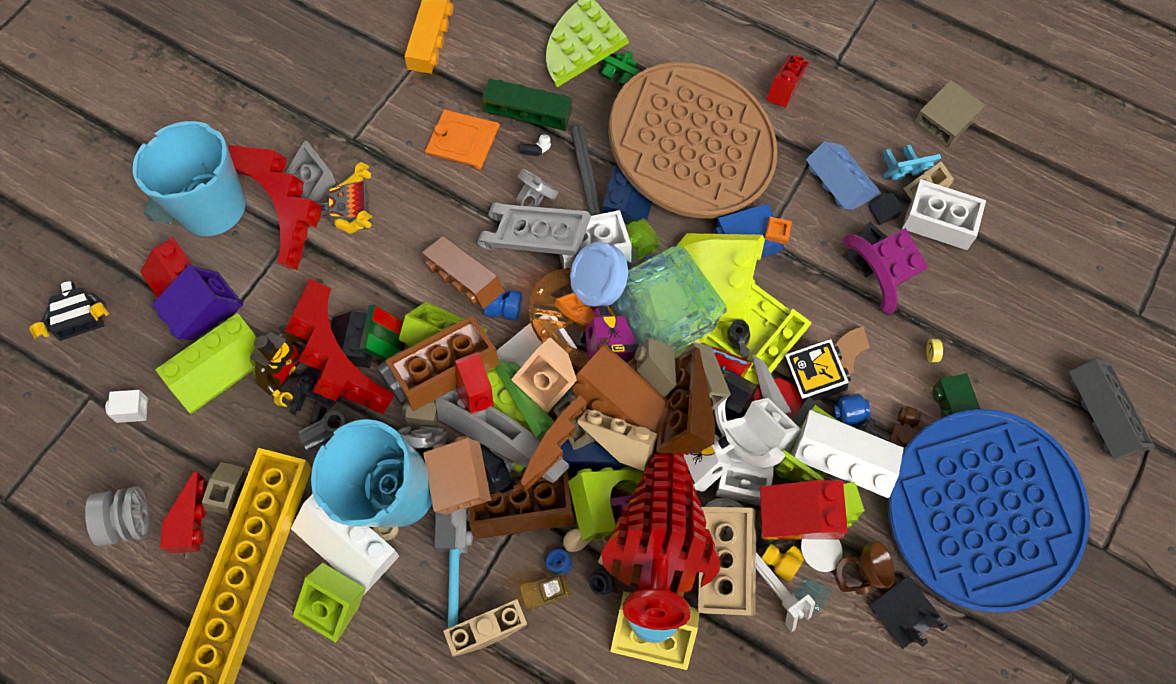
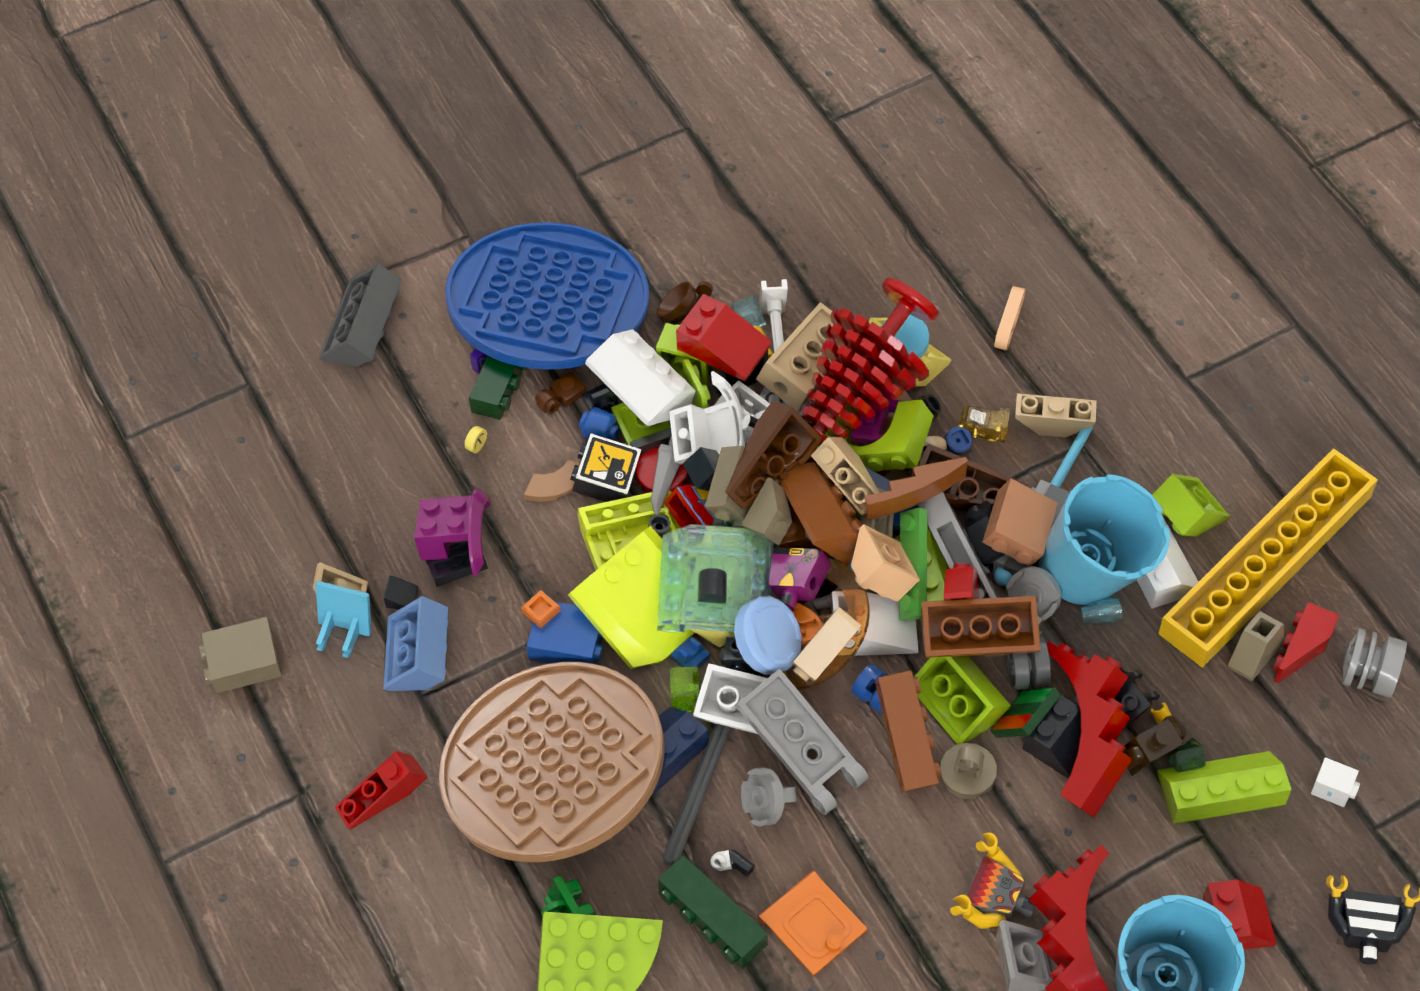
camera: 145 degrees left, 10 degrees down
dark purple slope [152,265,244,341] -> none
dark grey piece [298,411,349,452] -> none
black plate [869,576,948,649] -> none
white slope [902,179,986,250] -> none
none -> black brick [698,568,727,604]
none -> tan slope [792,607,862,682]
none -> dark tan tile [940,743,997,800]
none -> clear green slope [1168,738,1206,772]

